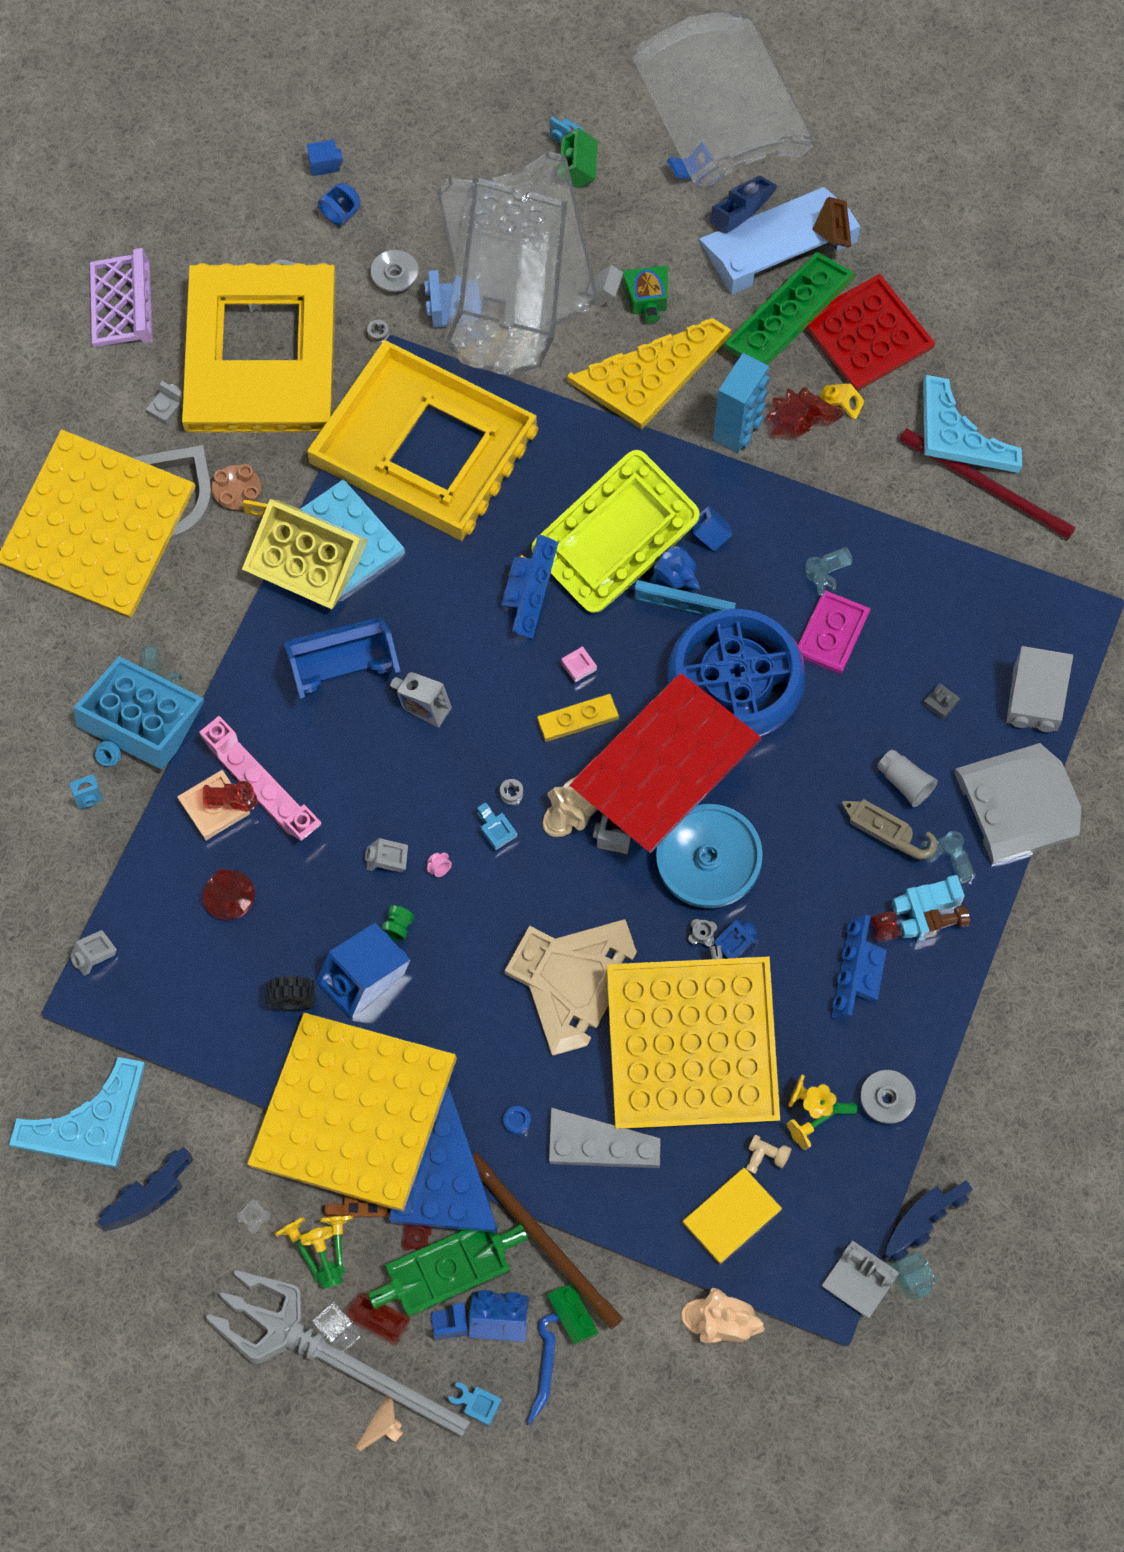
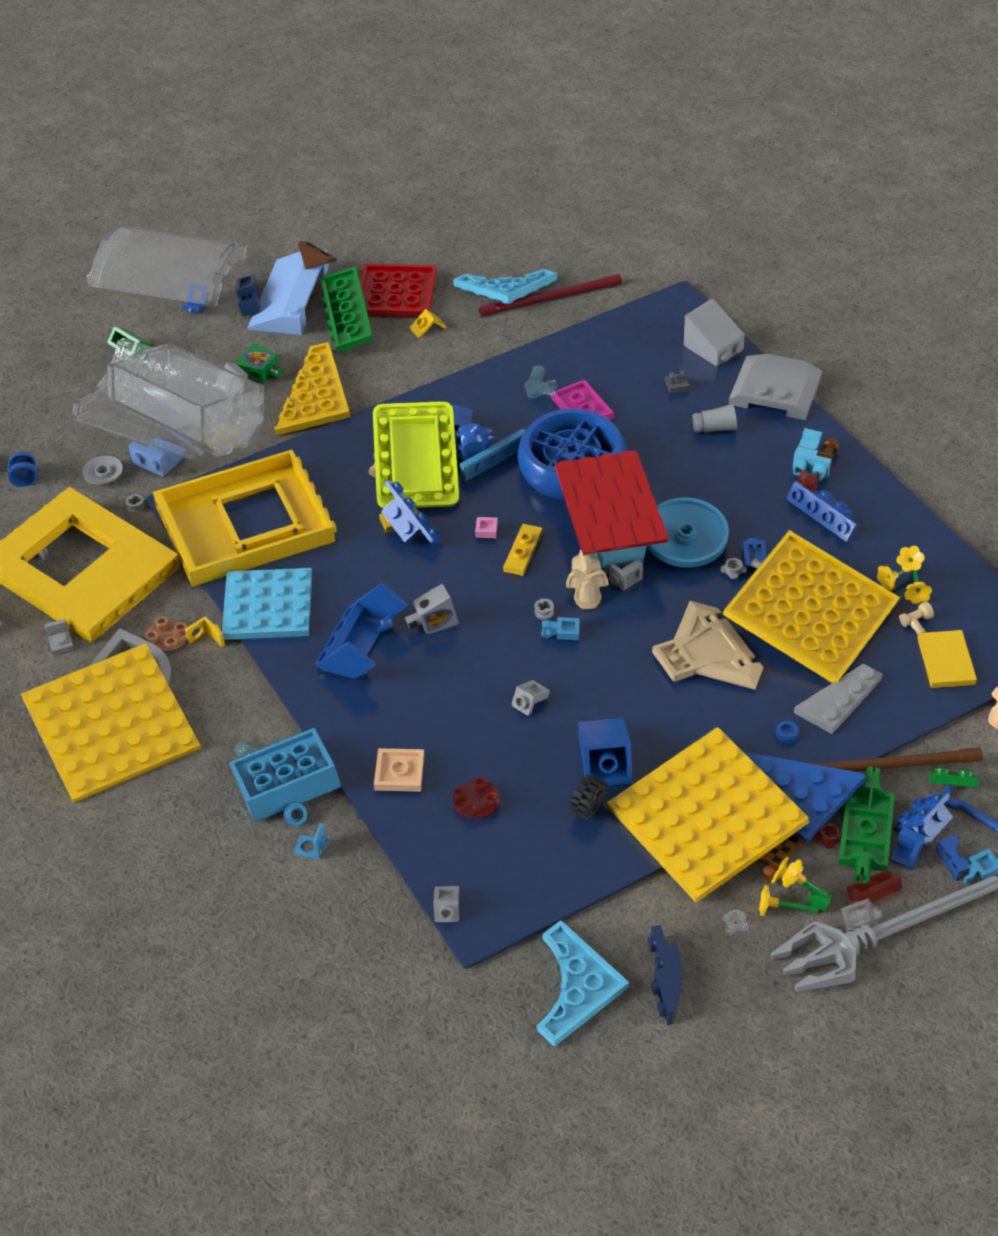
camera: 50 degrees left, 20 degrees down
bright pink slope [199,716,321,841] -> none
clear red connector [203,781,258,812] -> none
light yellow slope [242,499,368,609] -> none
light nougat piece [356,1396,403,1451] -> none
green wheel [381,905,415,941] -> none
bright pink plate [427,853,452,877] -> none
dark azure bracket [549,117,583,144] -> none
dark azure brick [713,353,770,453] -> none
clear red head [766,387,844,437] -> none
dark tan plate [842,799,938,859] -> none
light grey dish [861,1070,916,1124] -> none
clear light blue bar [921,831,976,883] -> none
none -> blue piece [936,835,968,881]

